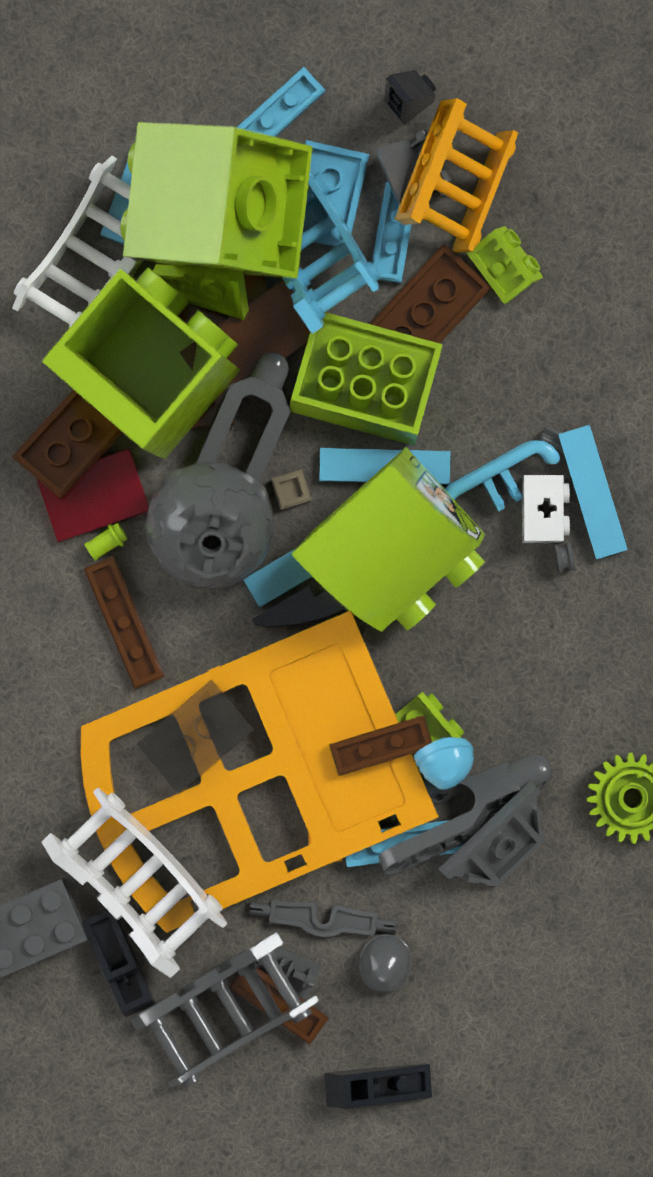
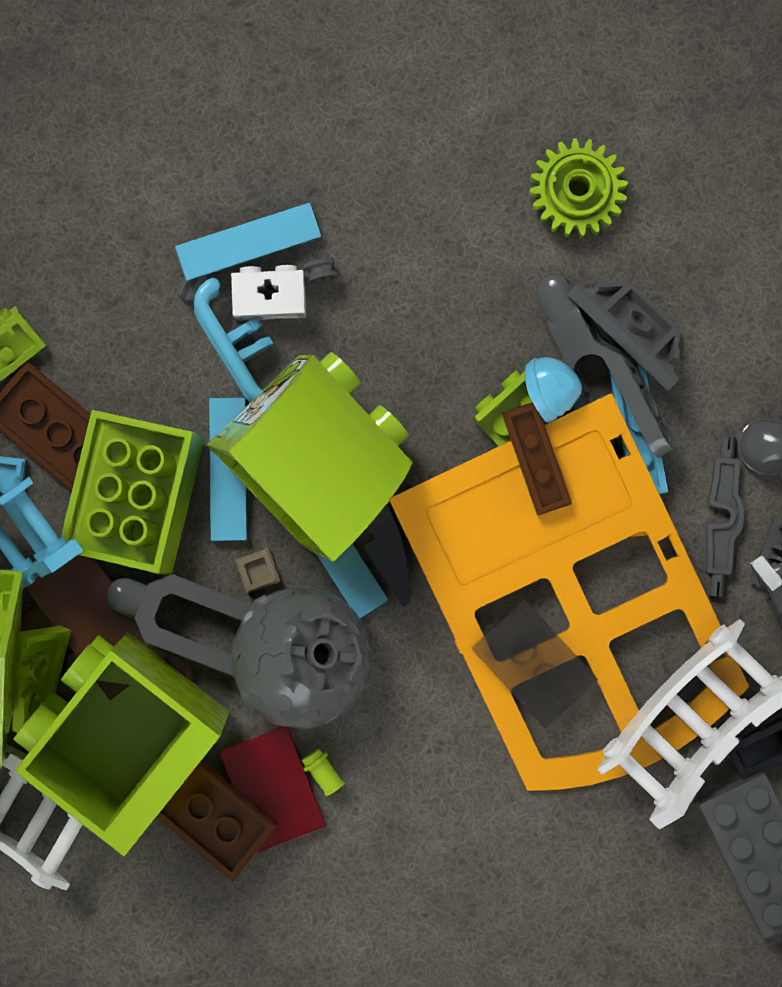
camera: 85 degrees left, 0 degrees up
reddish brown tile [84,556,165,689] -> none

